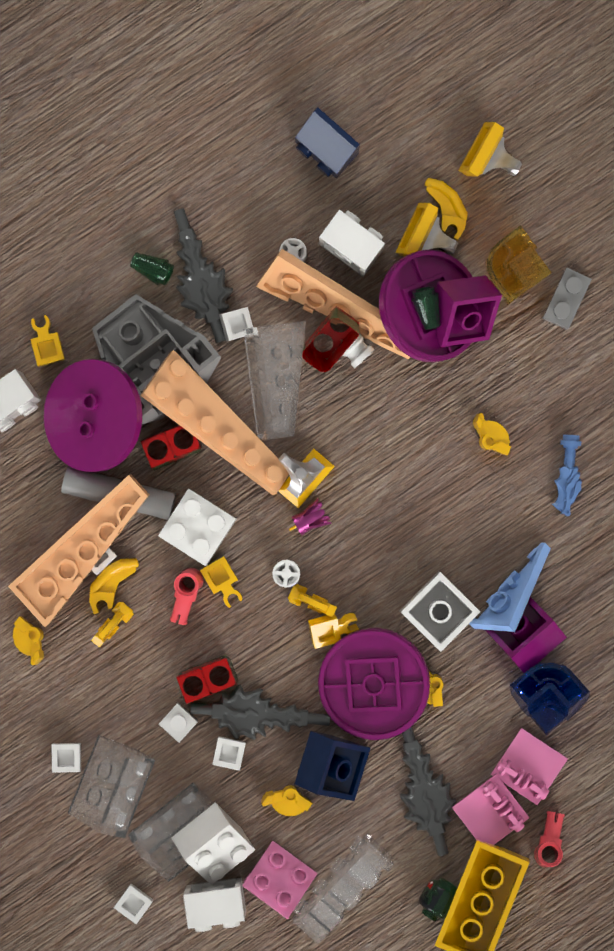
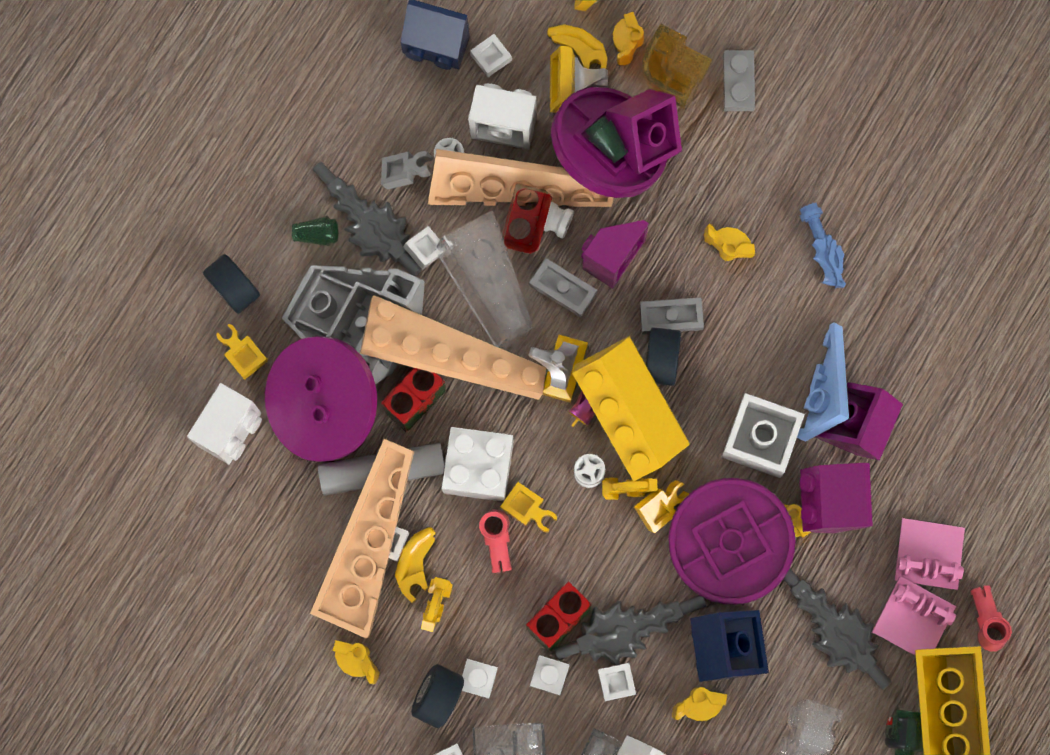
camera: 20 degrees left, 10 degrees down
clear blue brick [510,662,590,736] -> none
none -> black wheel [203,254,260,314]
none -> light grey plate [381,151,433,190]
none -> black wheel [411,664,464,728]
none -> white plate [462,659,498,699]
none -> white plate [470,34,512,77]
none -> light grey plate [529,258,597,318]
none -> yellow slope [572,336,690,481]
none -> magenta slope [581,220,649,289]
none -> yellow piece [613,12,644,65]
none -> light grey plate [640,298,704,334]
none -> black wheel [646,327,681,386]
none -> magenta slope [799,463,873,534]

